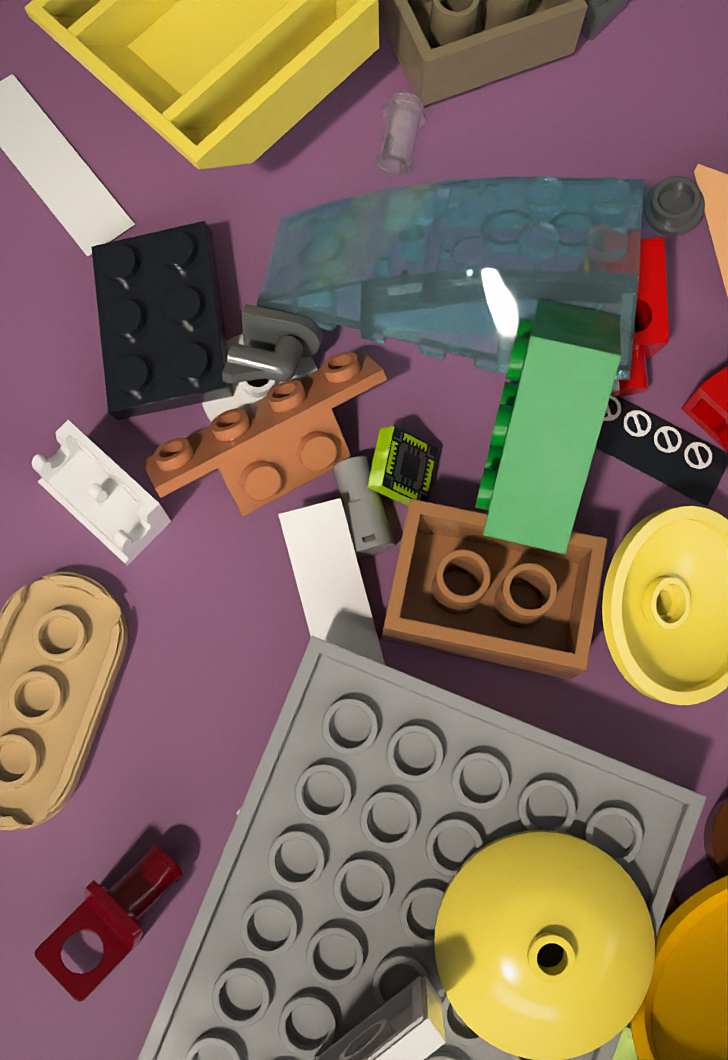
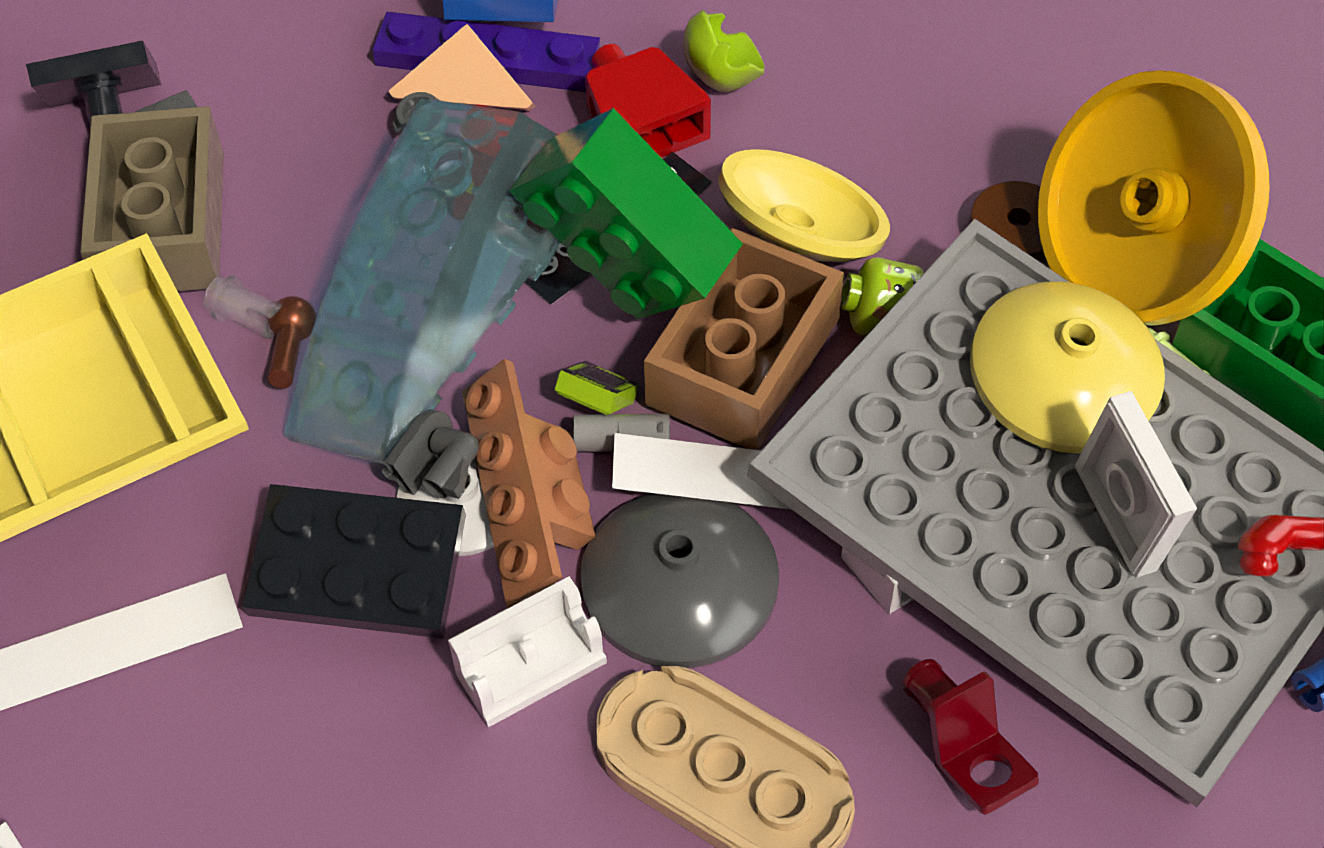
camera: 70 degrees left, 20 degrees down
none -> copper bar [268,296,317,389]
none -> dark grey dish [581,493,779,668]
none -> lime head [841,258,925,336]

